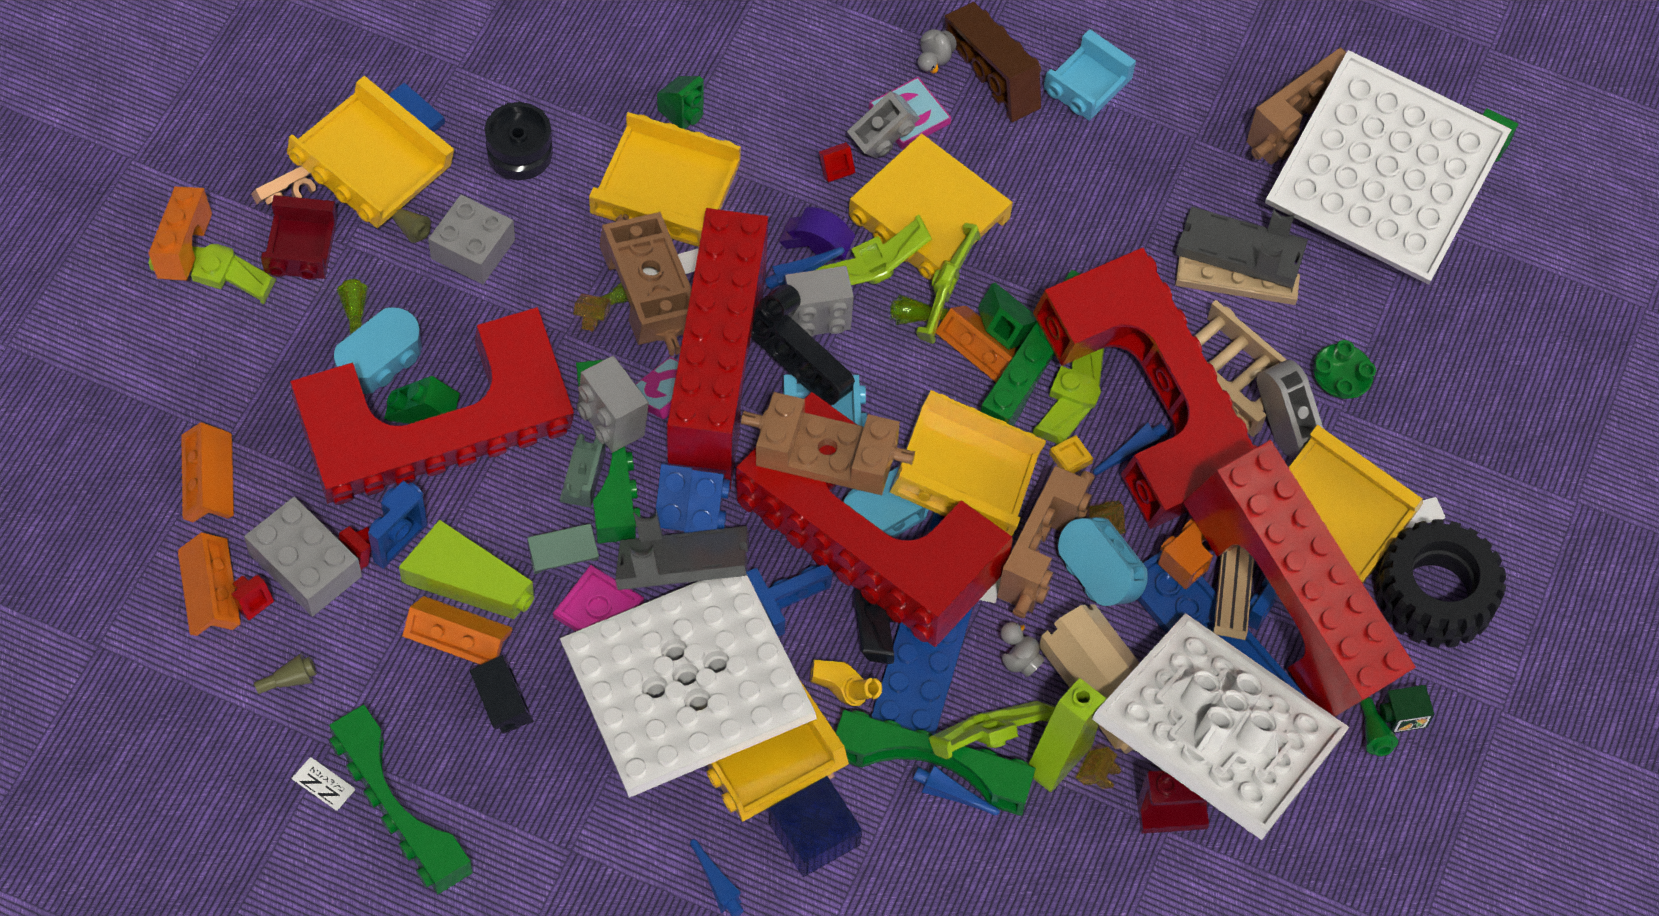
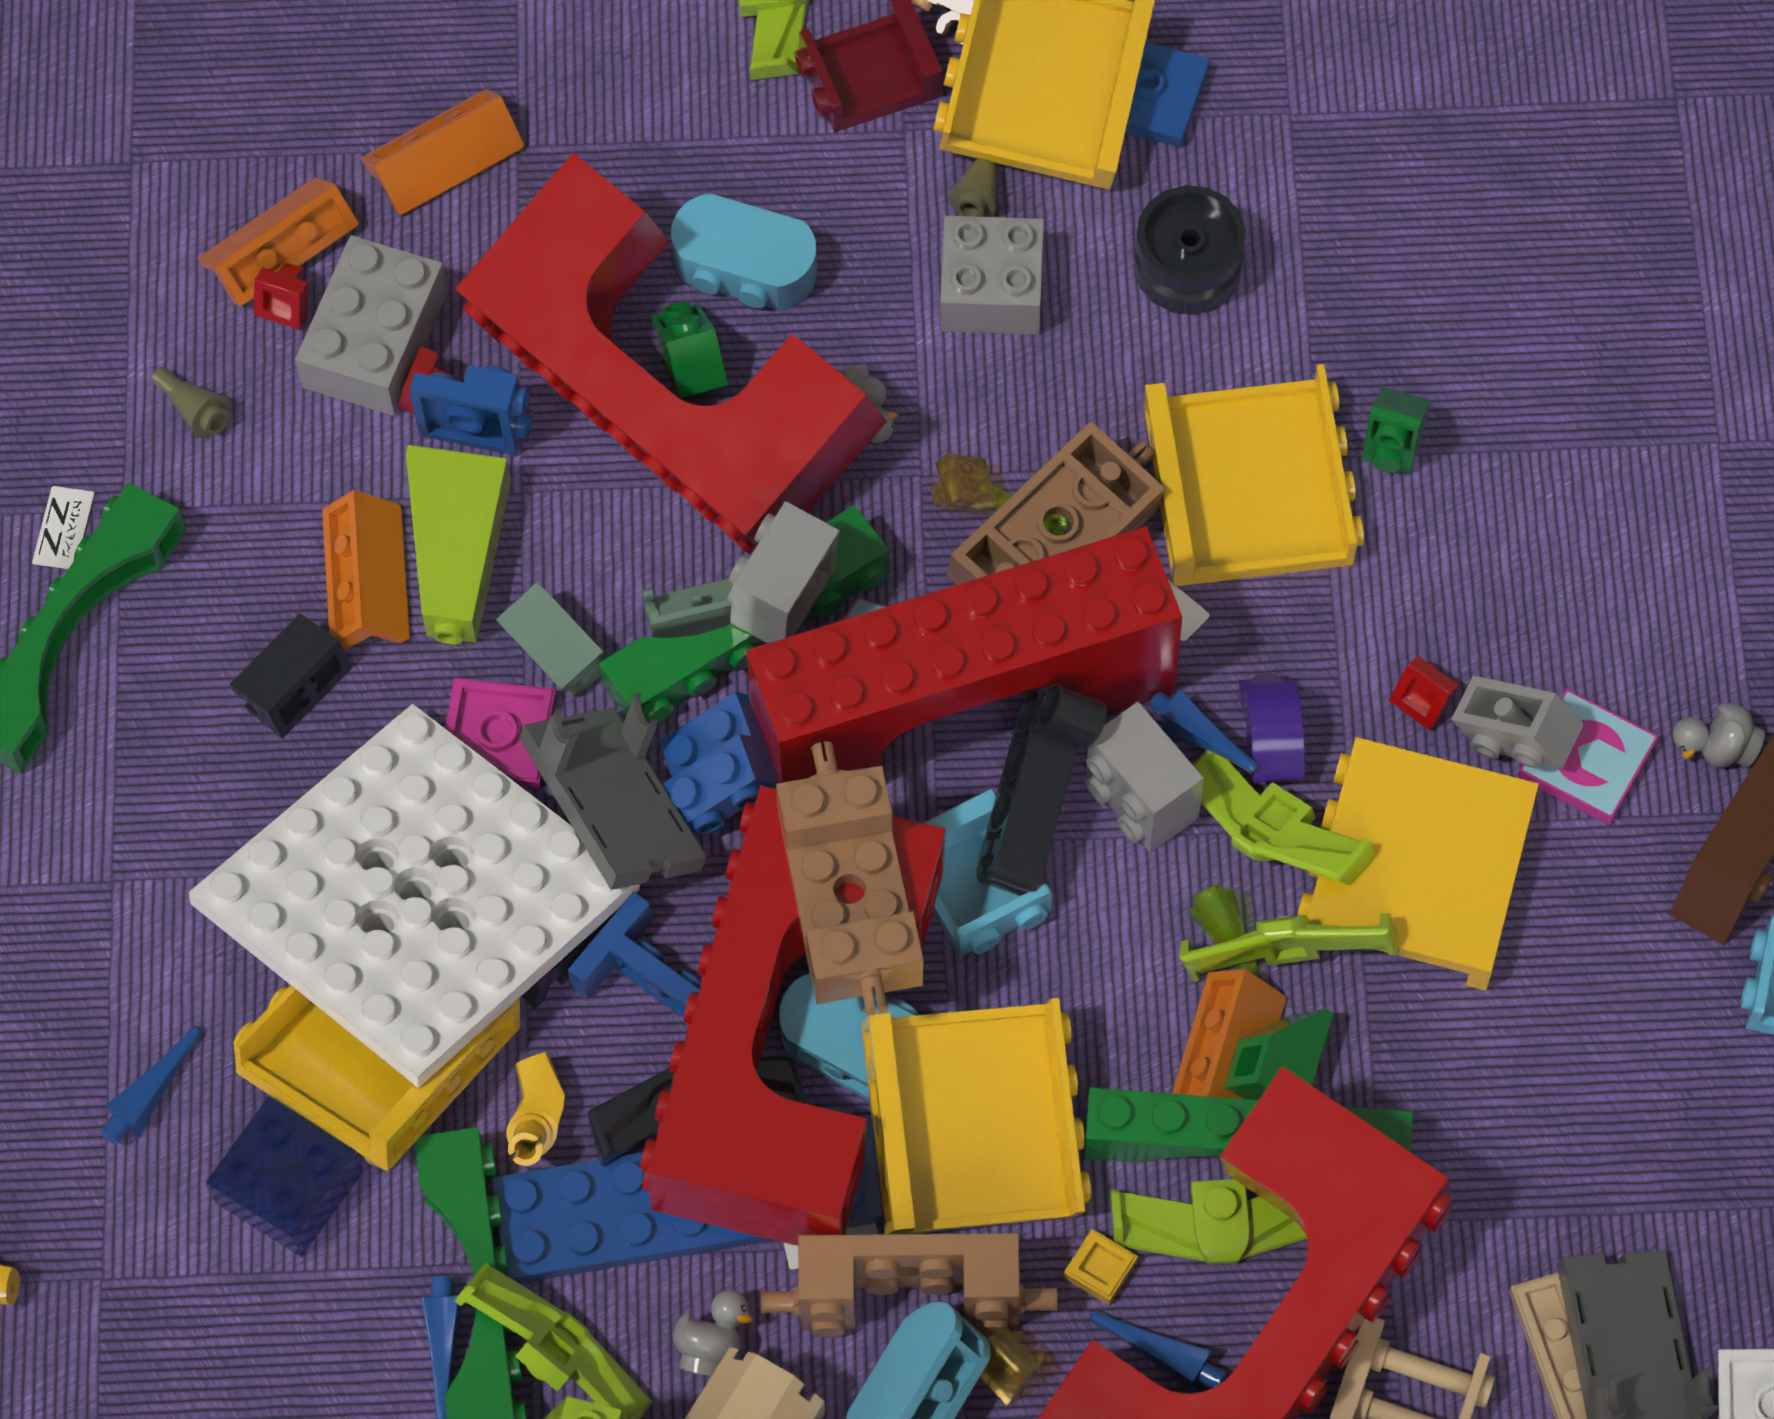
camera: 70 degrees right, 5 degrees up
clear neon green cone [337,279,368,335] -> none

